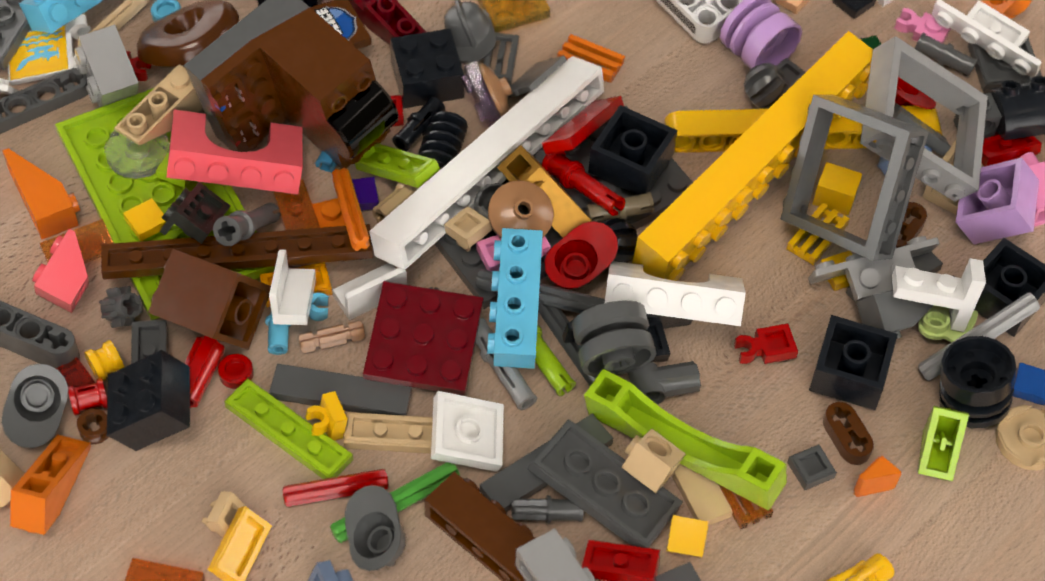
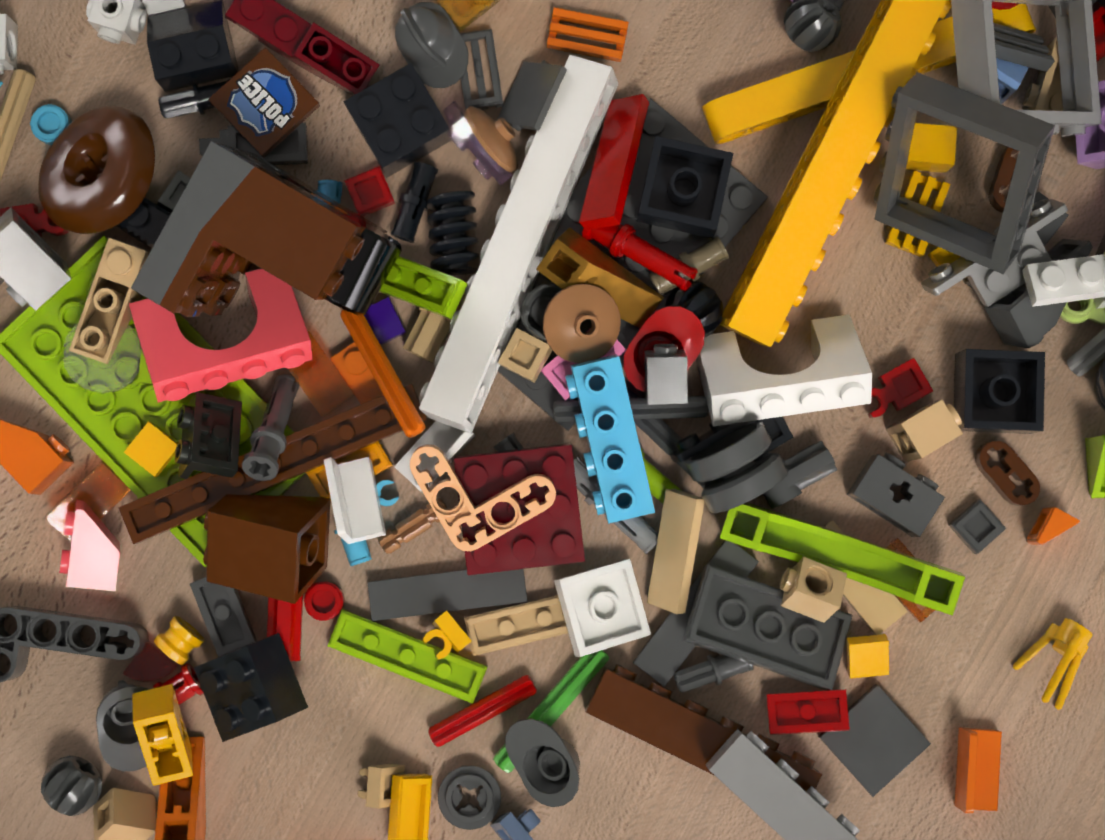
camera: 15 degrees left, 30 degrees up
reddish brown bush [77,409,108,444] -> none
dark grey gear [99,286,143,328] -> none
none -> yellow brick [132,684,193,786]
none -> light nougat beam [410,444,556,551]
none -> dark grey gear [438,765,501,830]
none -> brick [644,344,688,405]
none -> tan tile [647,489,704,614]
none -> dark grey brick [847,453,945,537]
none -> tan brick [886,399,963,462]

